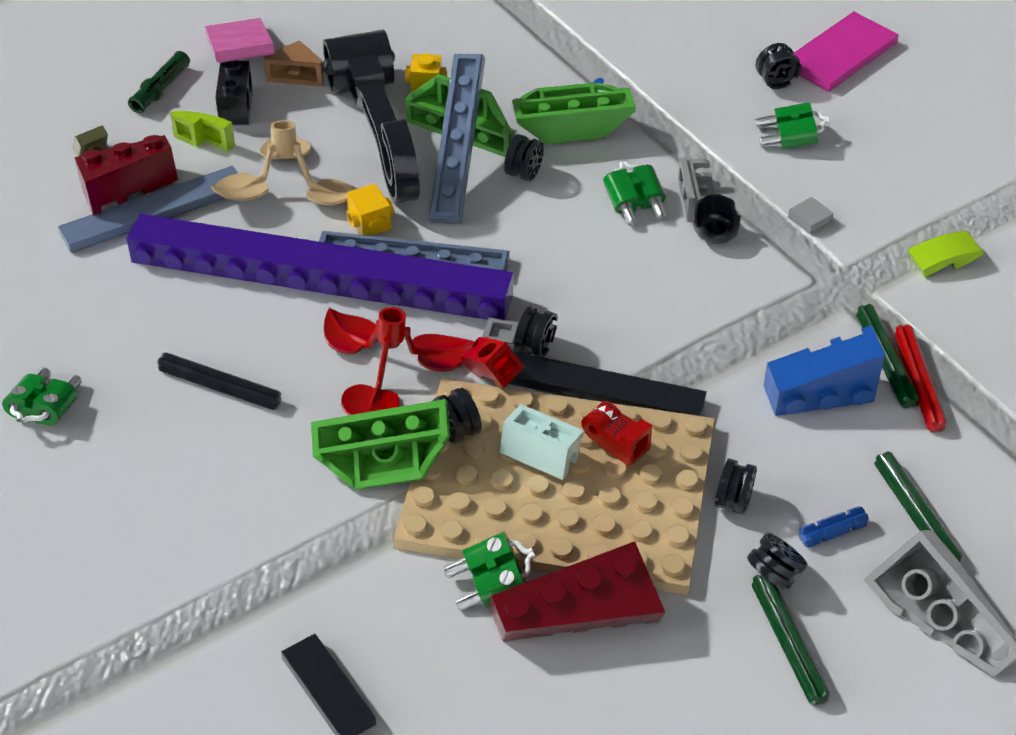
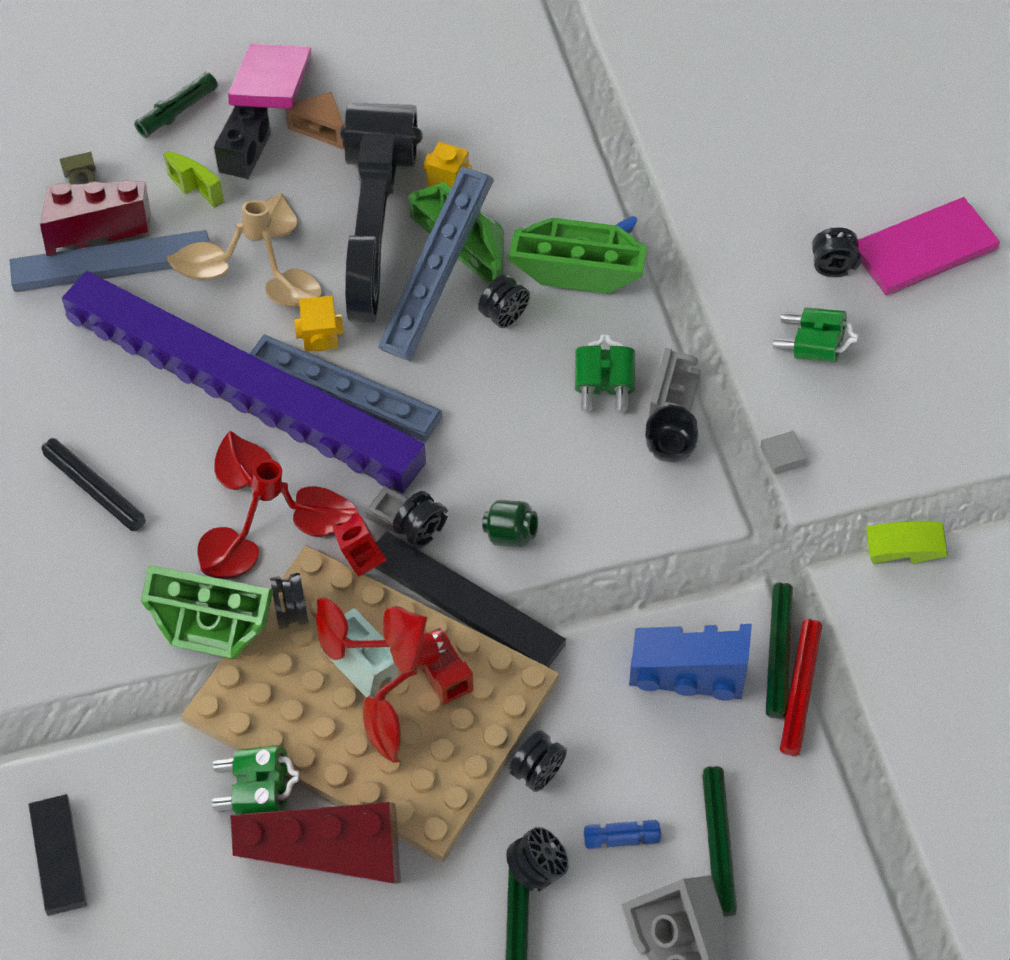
camera: 20 degrees right, 10 degrees up
none -> red plant [316,597,439,763]
none -> dark green head [482,500,538,547]

